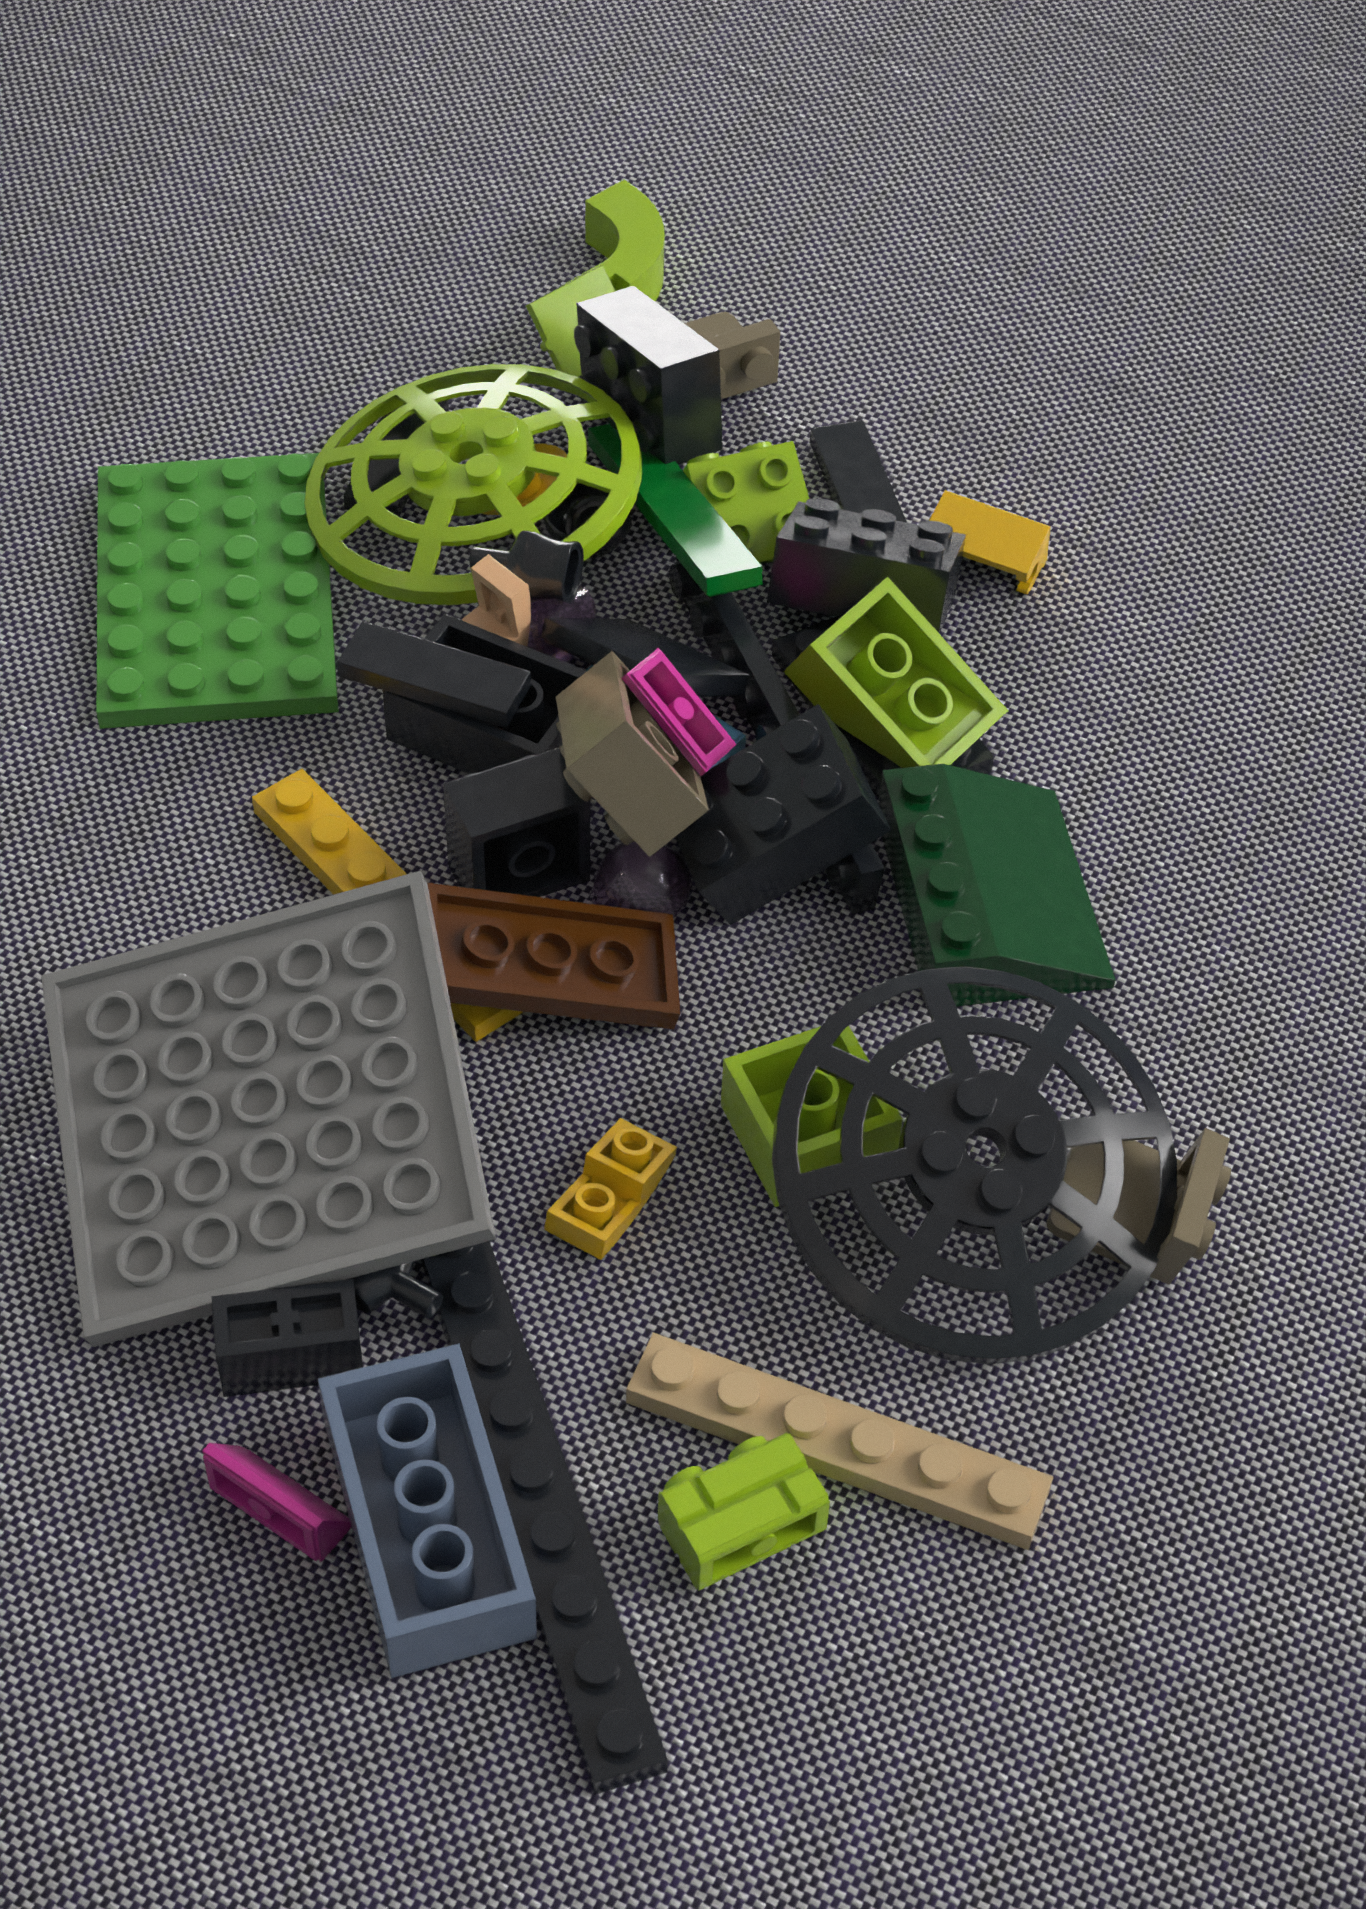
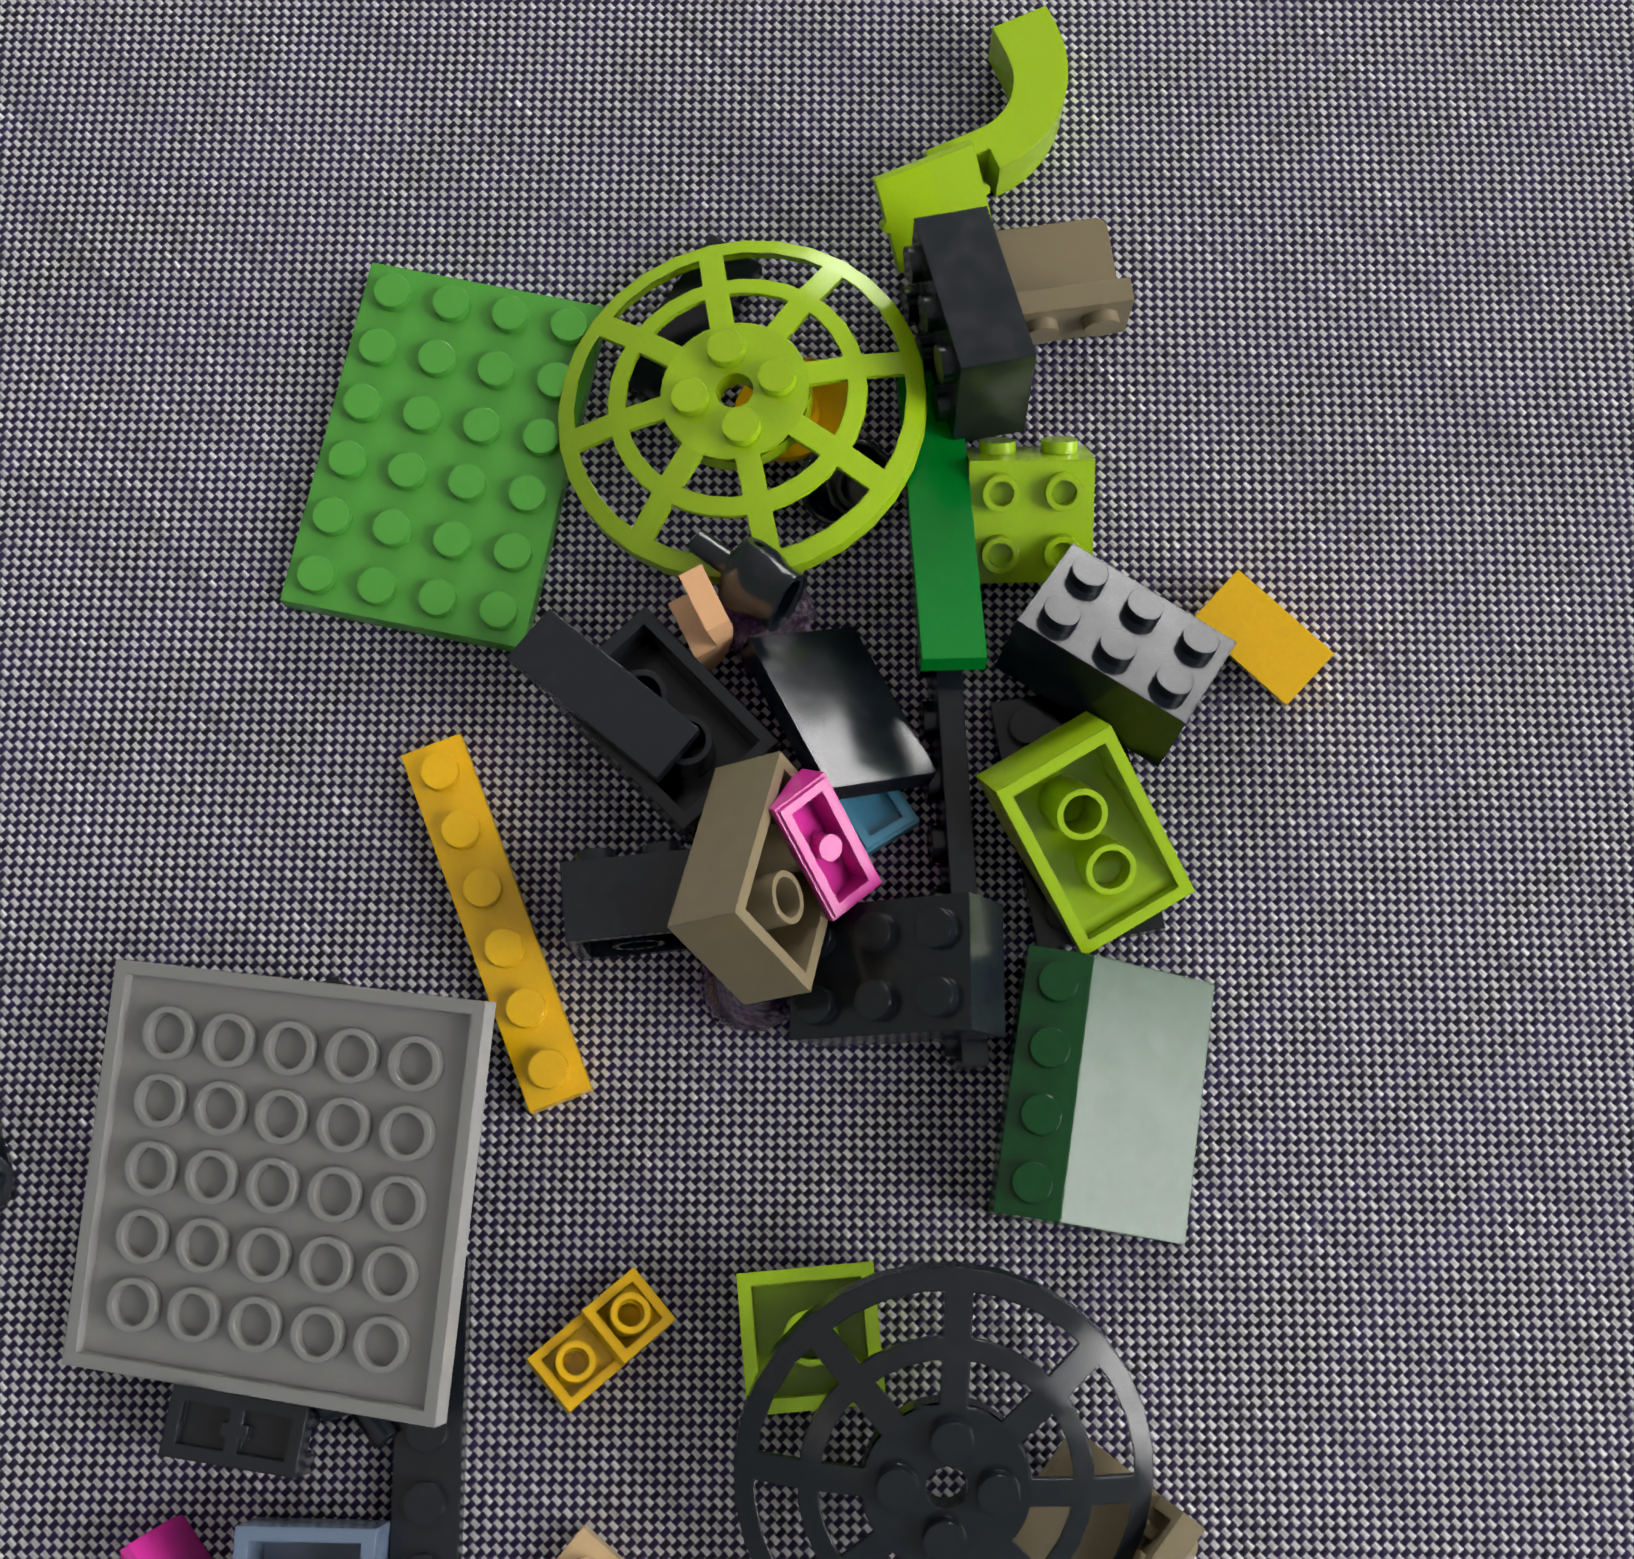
camera: 20 degrees right, 25 degrees up
reddish brown plate [427,883,681,1030] -> none
black tile [809,420,907,523] -> none

